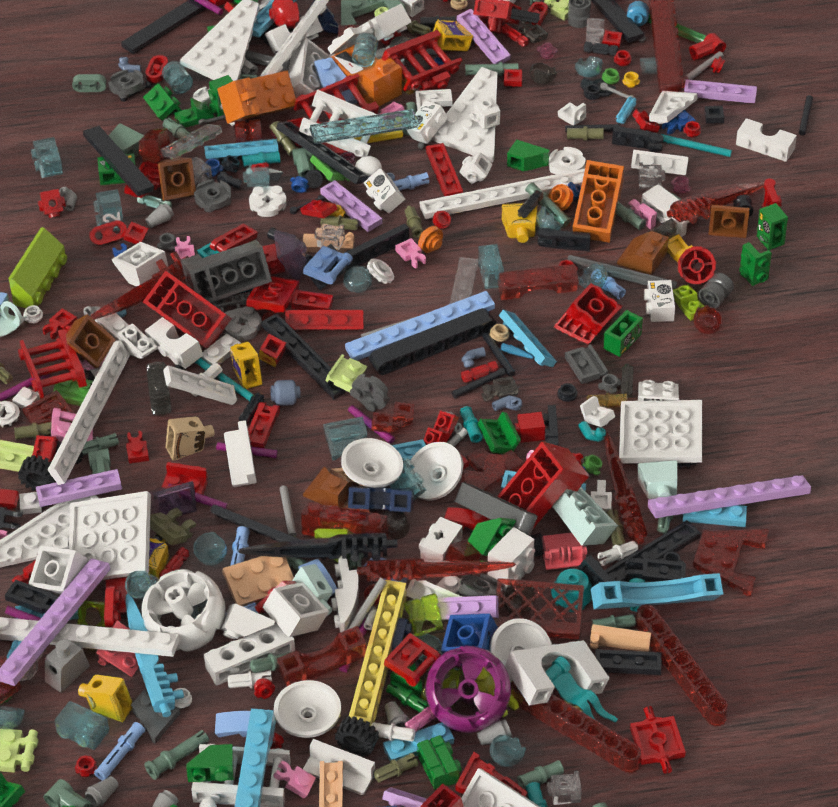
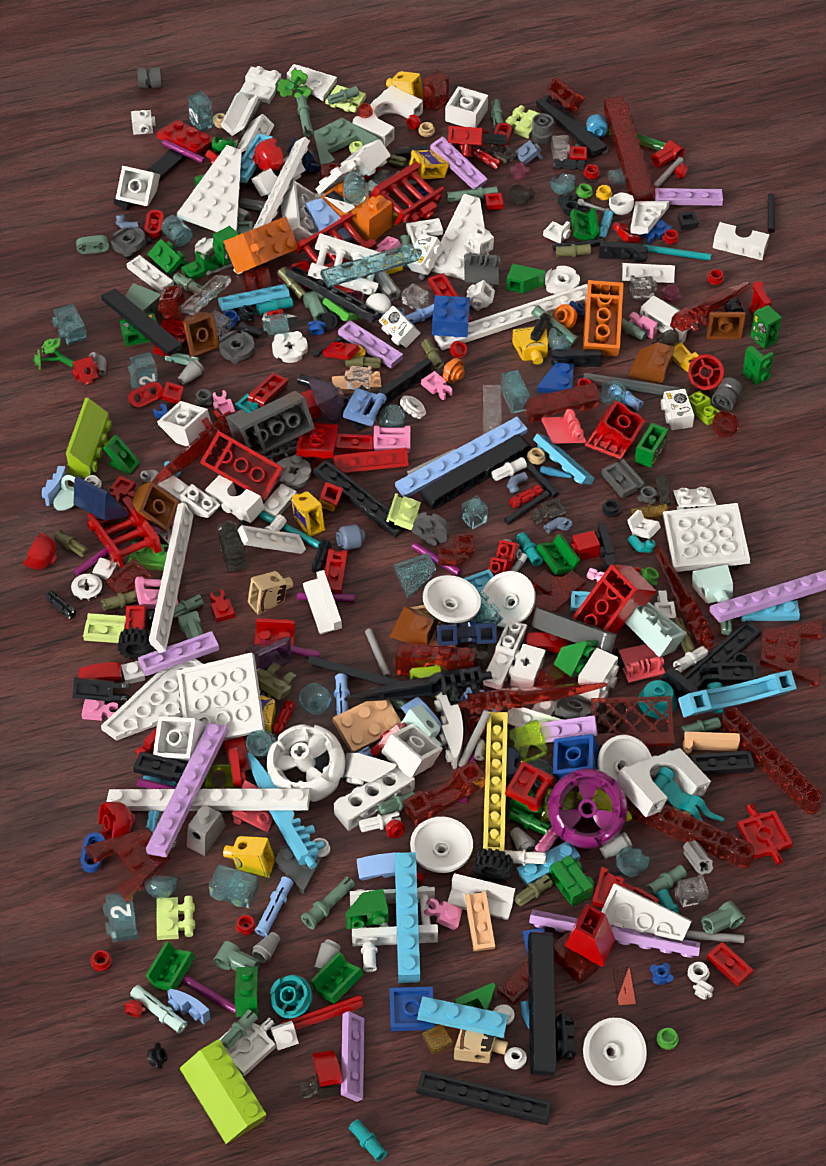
camera: 10 degrees left, 5 degrees up
none -> plant [33,338,74,370]
none -> dark blue slope [73,476,129,520]
none -> green slope [103,435,140,475]
none -> white slope [116,166,160,206]
none -> white tile [127,255,174,294]
none -> light grey axle [373,268,401,302]
none -> bright pink plate [374,426,410,453]
none -> clear brick [401,283,429,310]
none -> blue brick [432,295,470,337]
none -> clear light blue brick [461,496,488,529]
none -> dark grey hinge [464,252,500,286]
none -> white slope [483,620,527,690]
none -> white axle [492,457,527,481]
none -> sand blue bracket [514,140,543,166]
none -> blue wing [537,362,574,395]
none -> coral hinge [542,409,586,444]
none -> green bracket [570,207,600,240]
none -> white hair [609,192,634,215]
none -> light grey axle [683,840,713,875]
none -> red plate [707,269,724,285]

